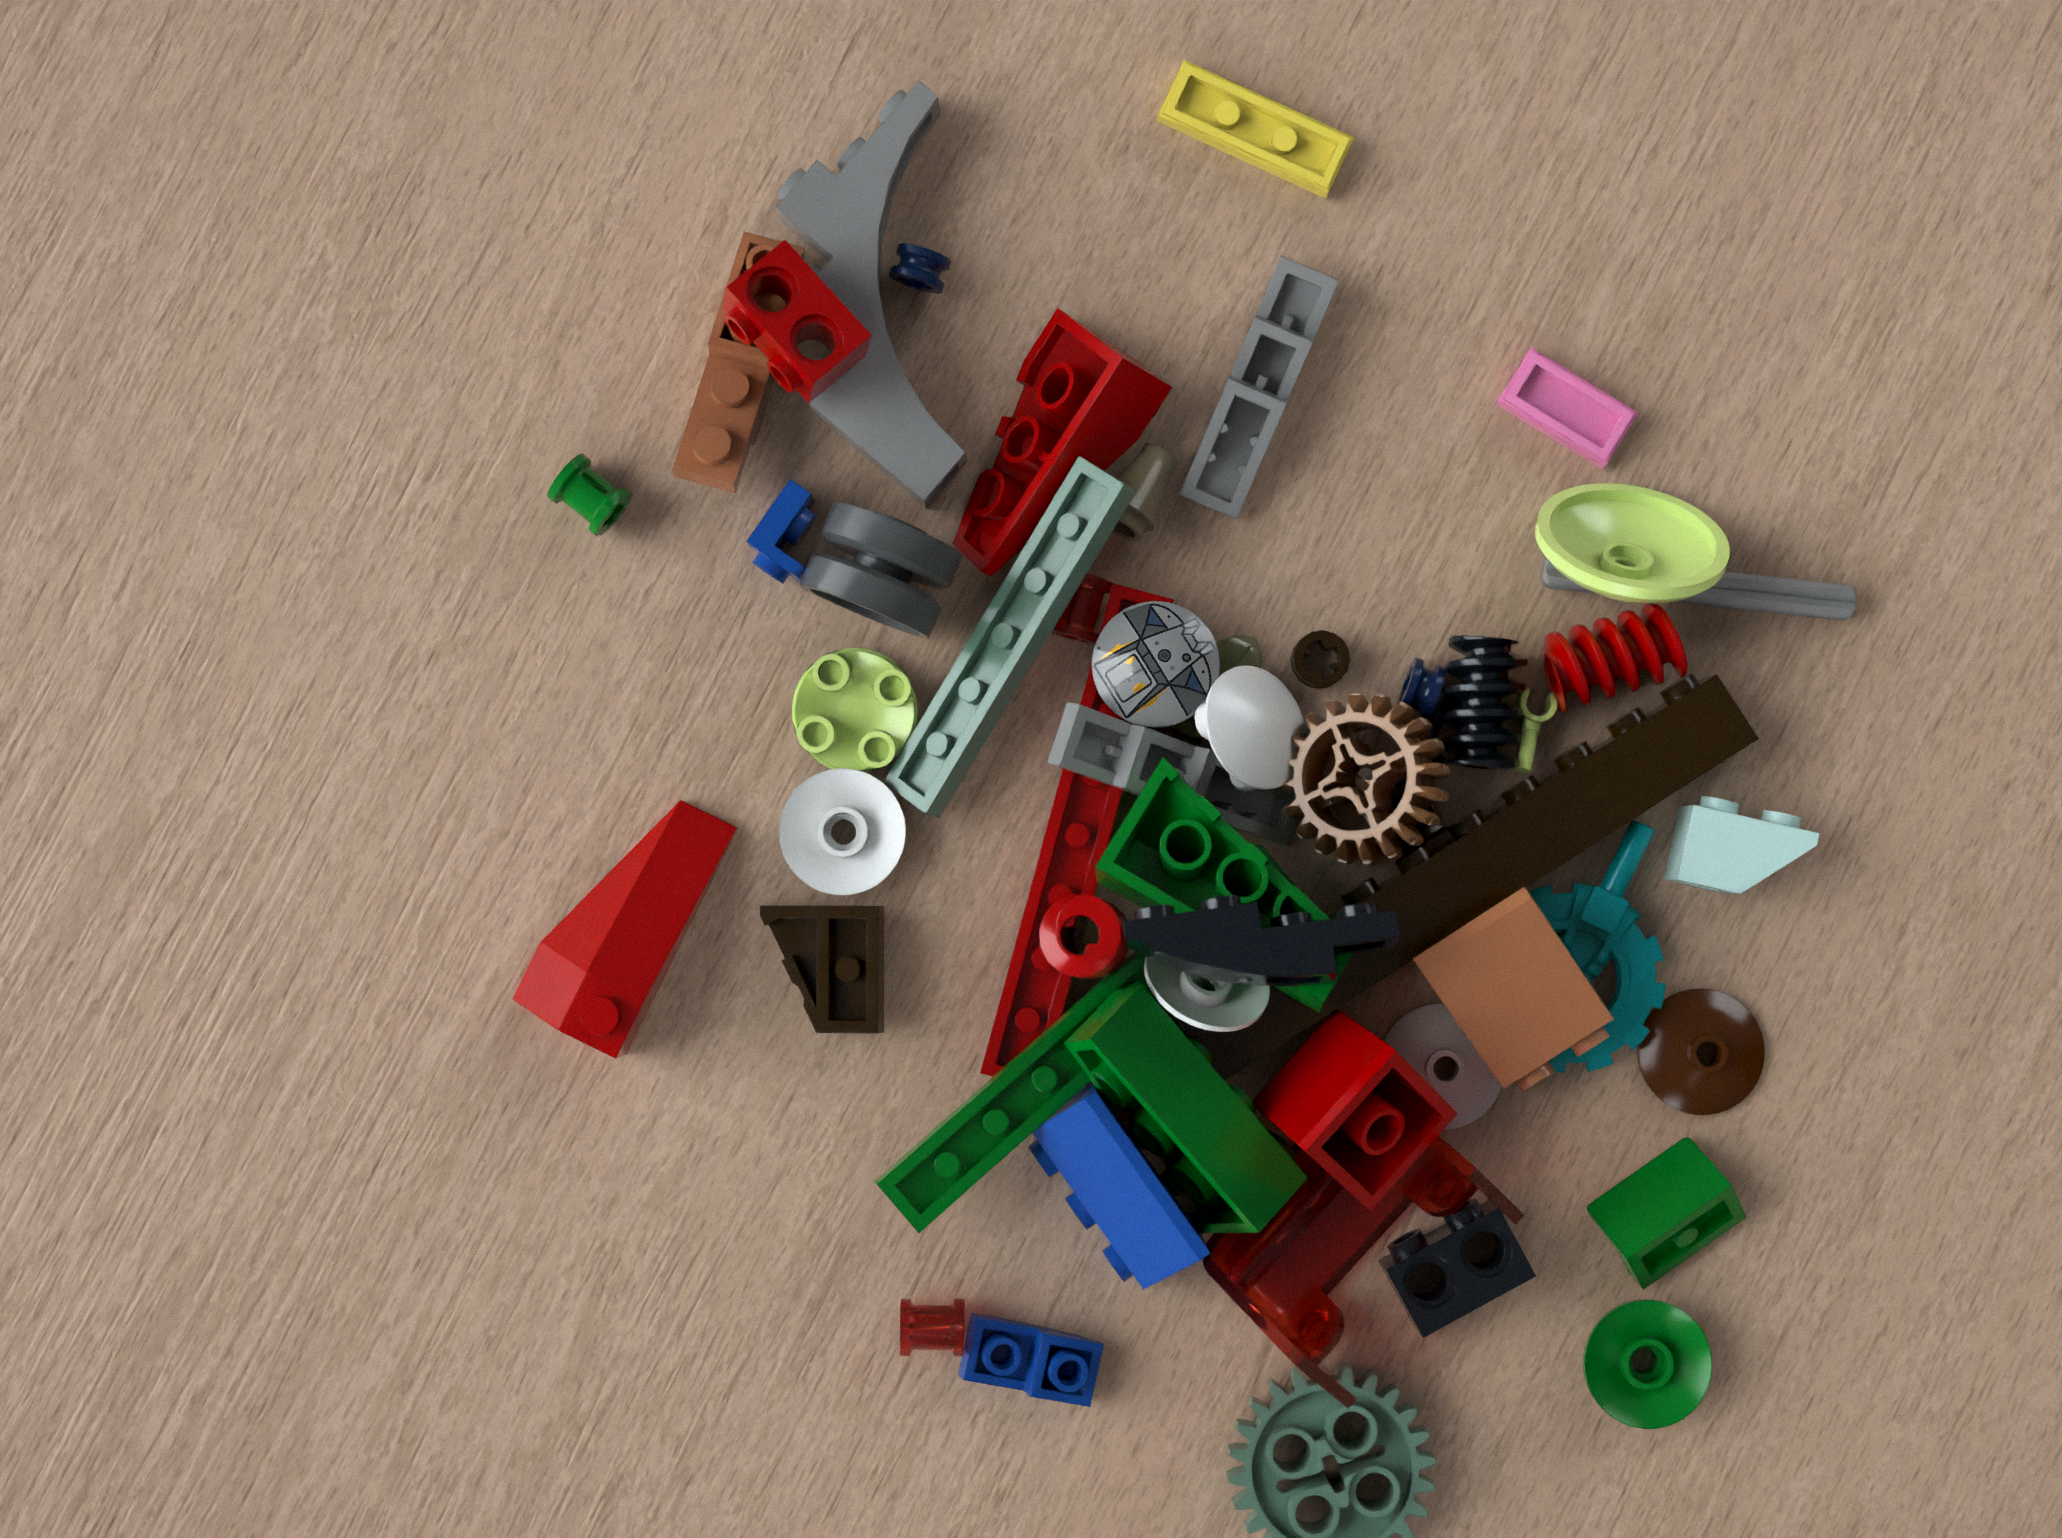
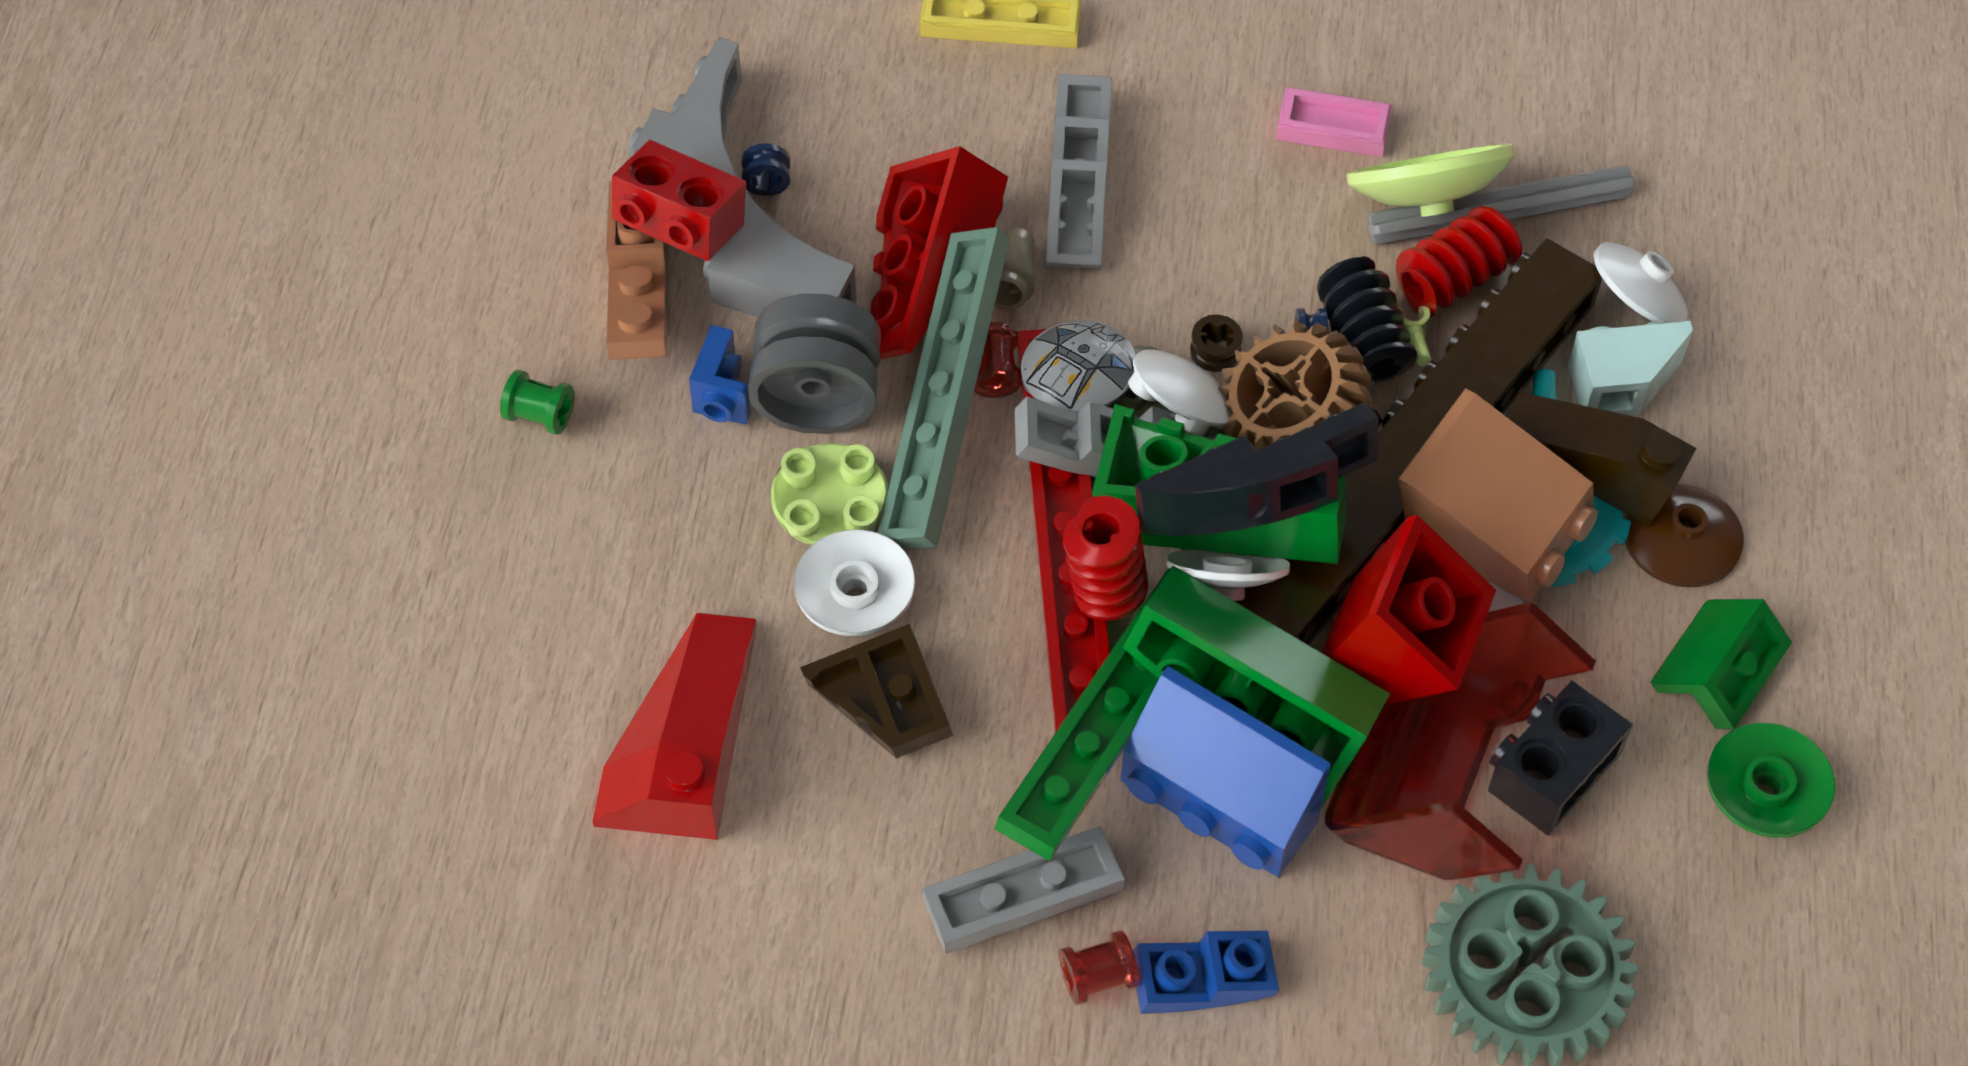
camera: 20 degrees left, 30 degrees down
none -> light grey plate [922,826,1125,954]
none -> dark brown slope [1506,392,1697,526]
none -> white dish [1593,242,1688,323]

